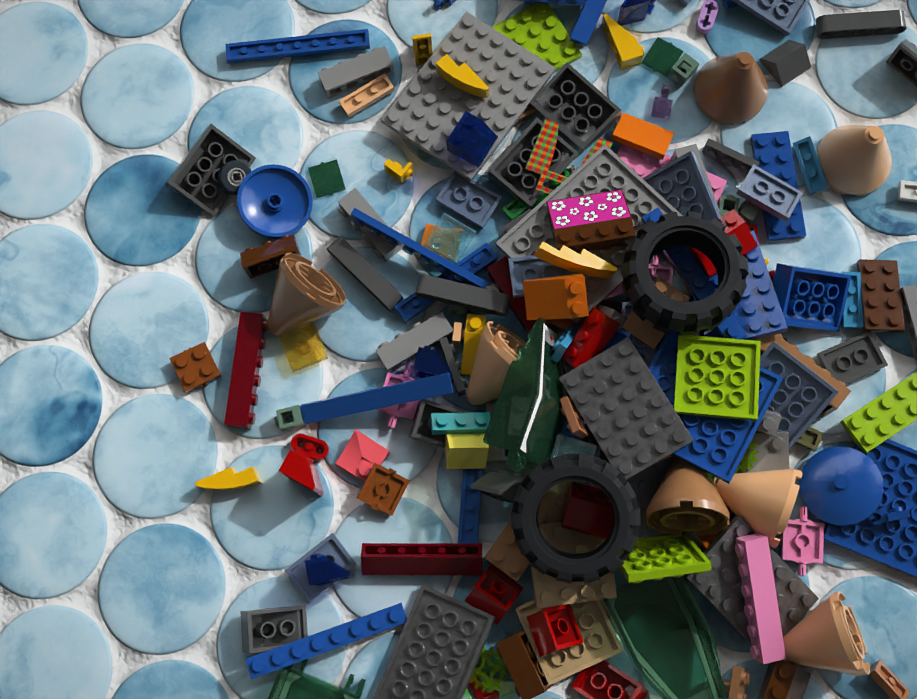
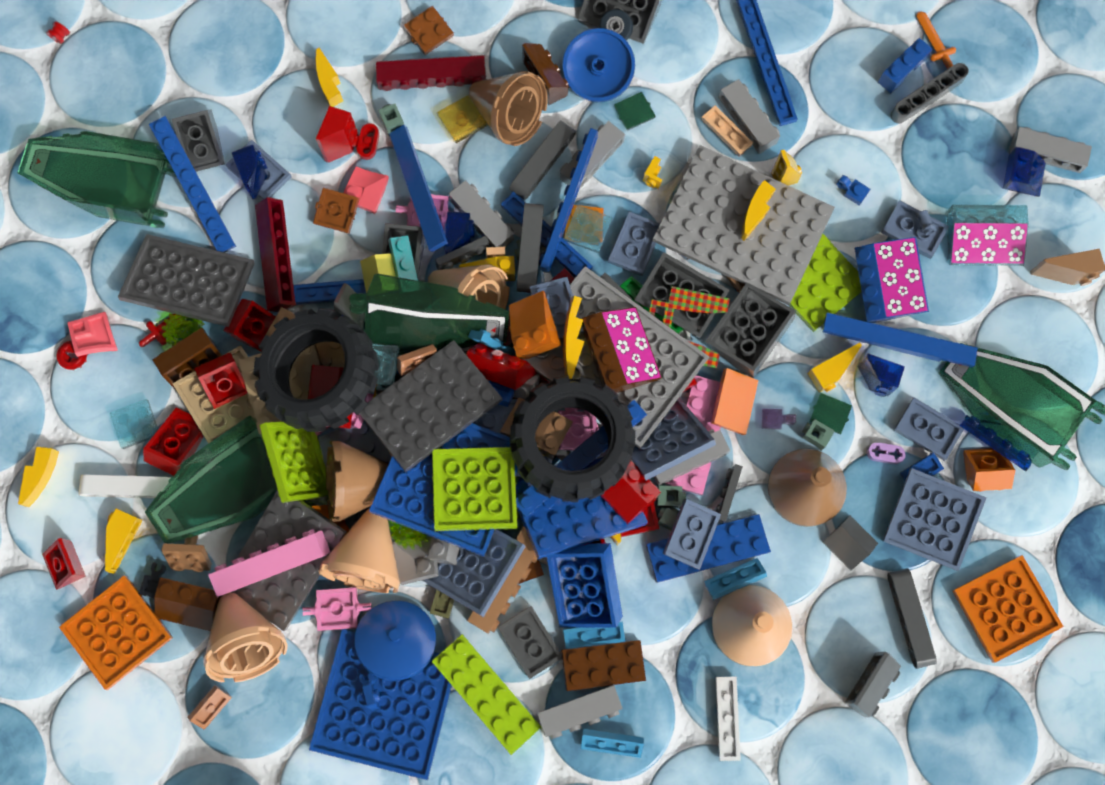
camera: 75 degrees right, 0 degrees up
clear blue slope [446,111,498,168] -> none

